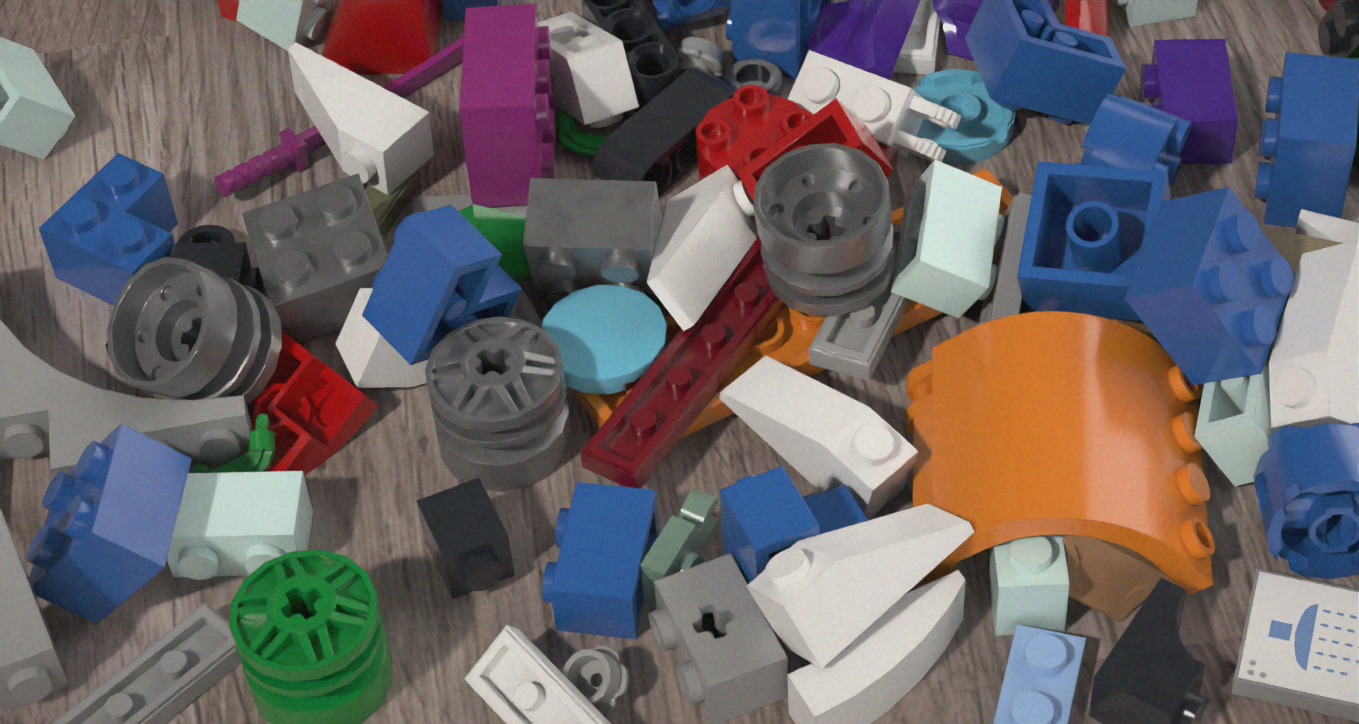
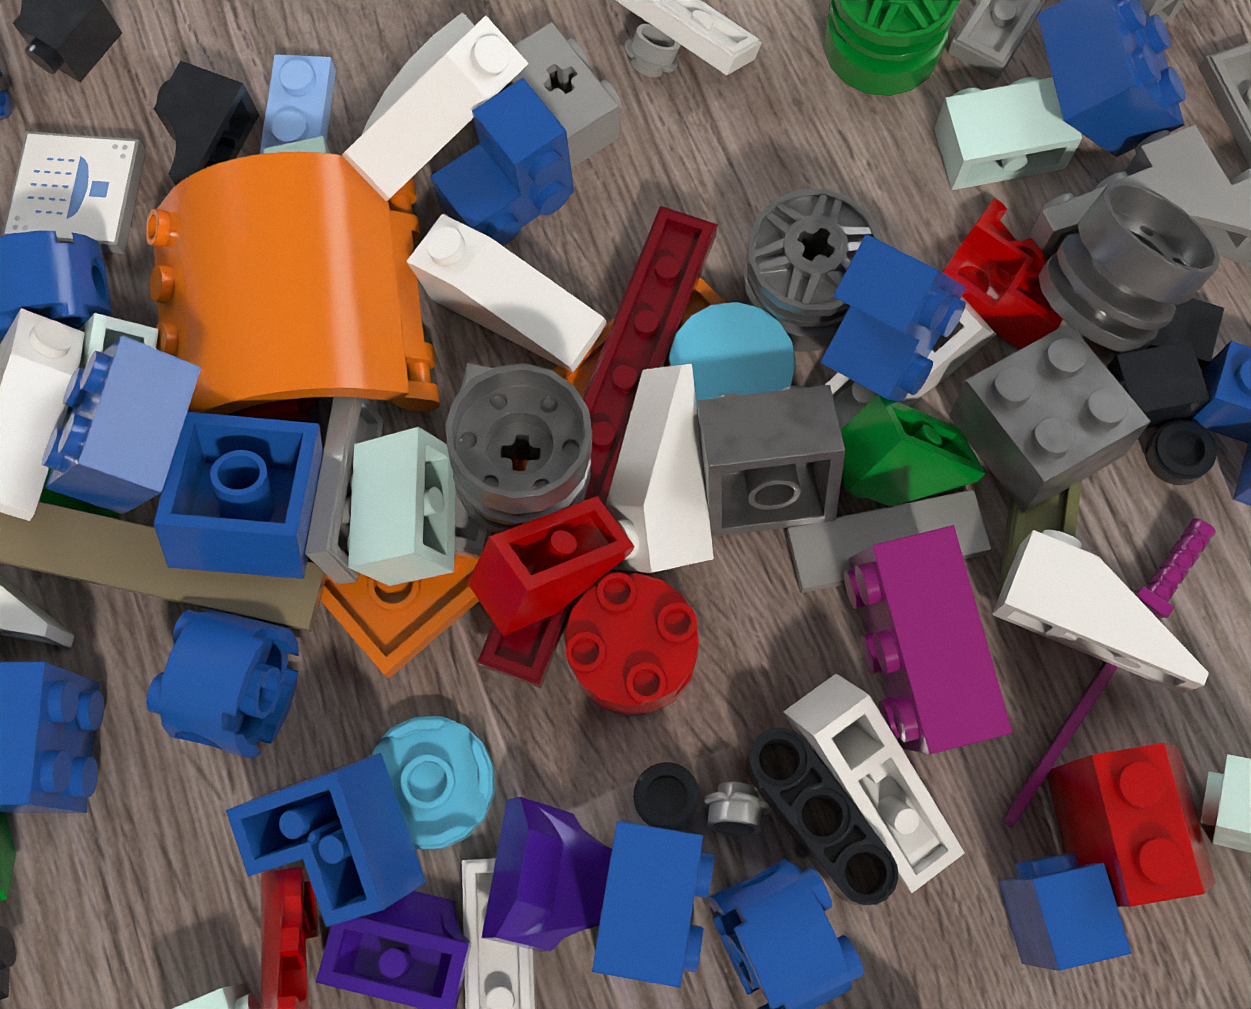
camera: 170 degrees right, 25 degrees up
green piece [191,413,276,473] -> none
black brick [416,477,515,599] -> none
blue brick [542,482,660,639] -> none
green piece [555,110,608,158] -> none
black beam [593,67,738,197] -> none
sand green plate [640,489,720,610] -> none
white hinge [788,50,961,162] -> none
dark purple brick [1140,39,1238,164] -> none

